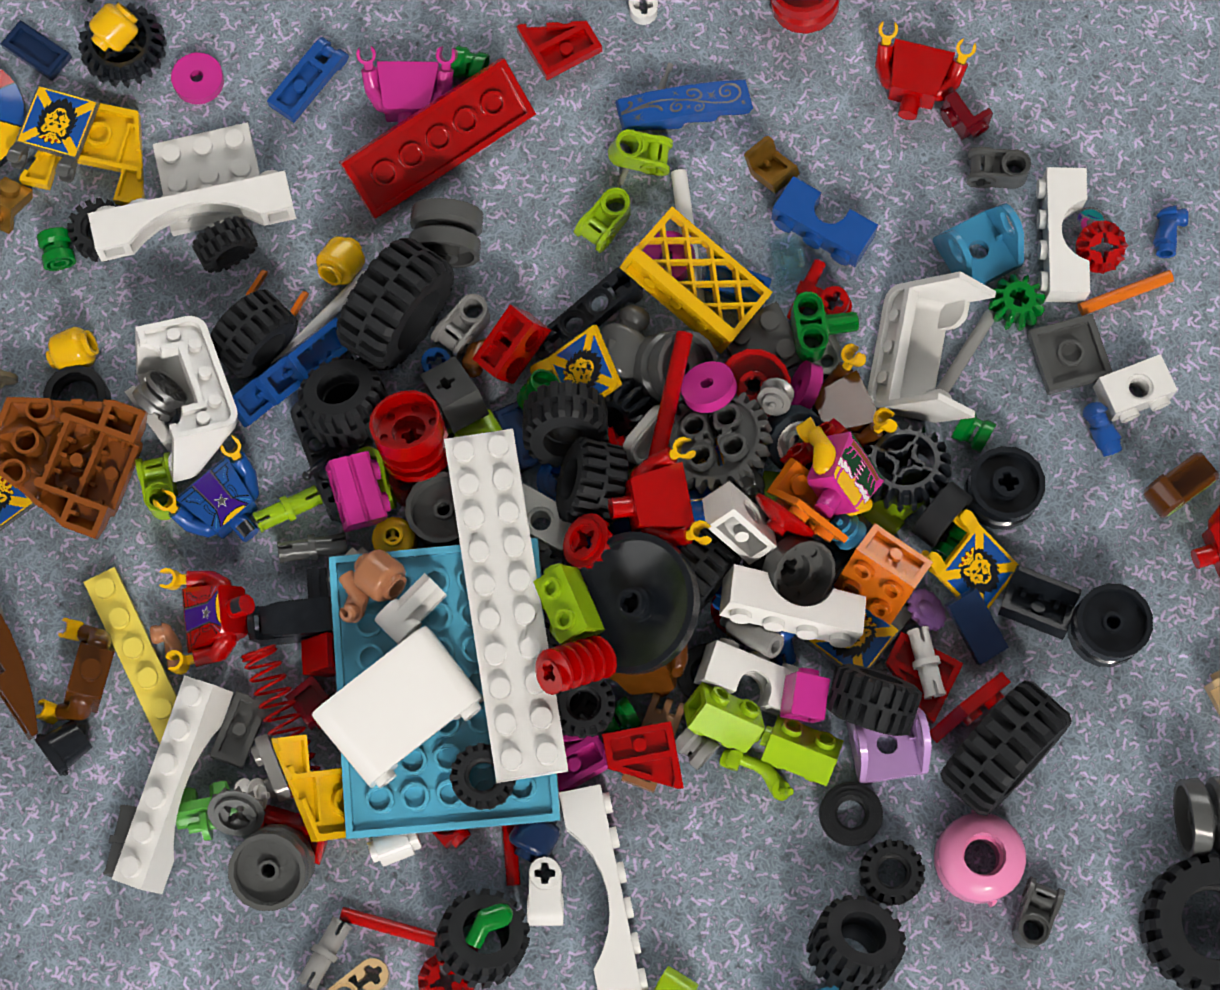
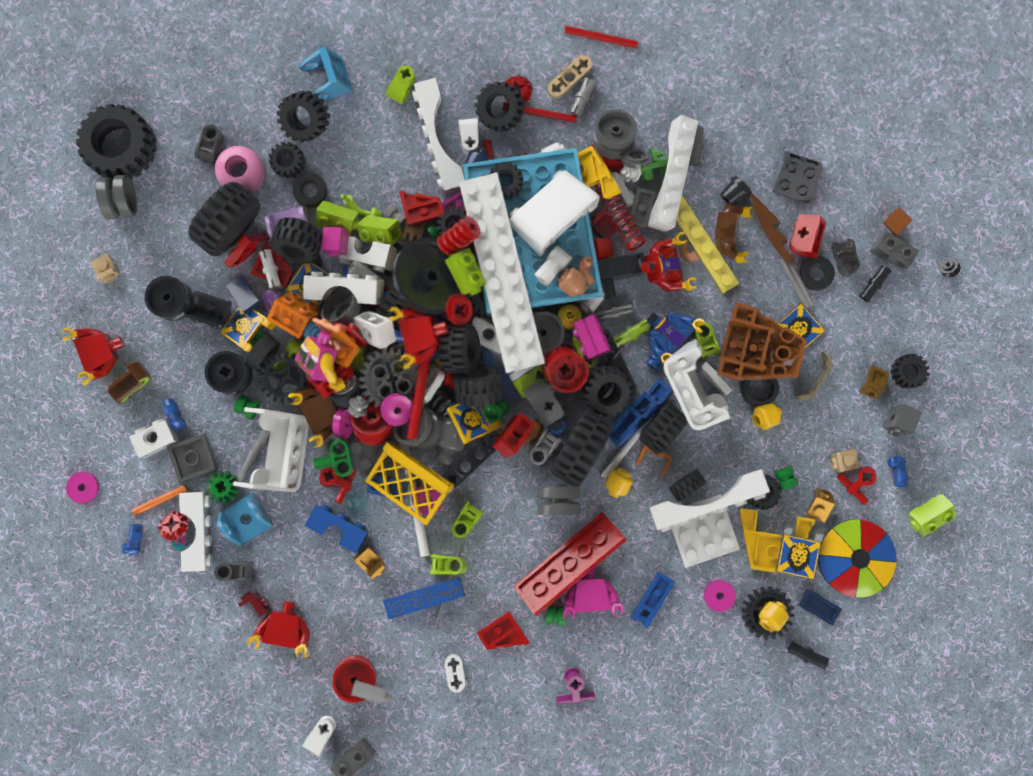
camera: 170 degrees right, 10 degrees up
flat silver wheel [132,370,187,422] -> none
green arm [465,903,513,949] -> none
none -> blue bush [645,354,663,371]

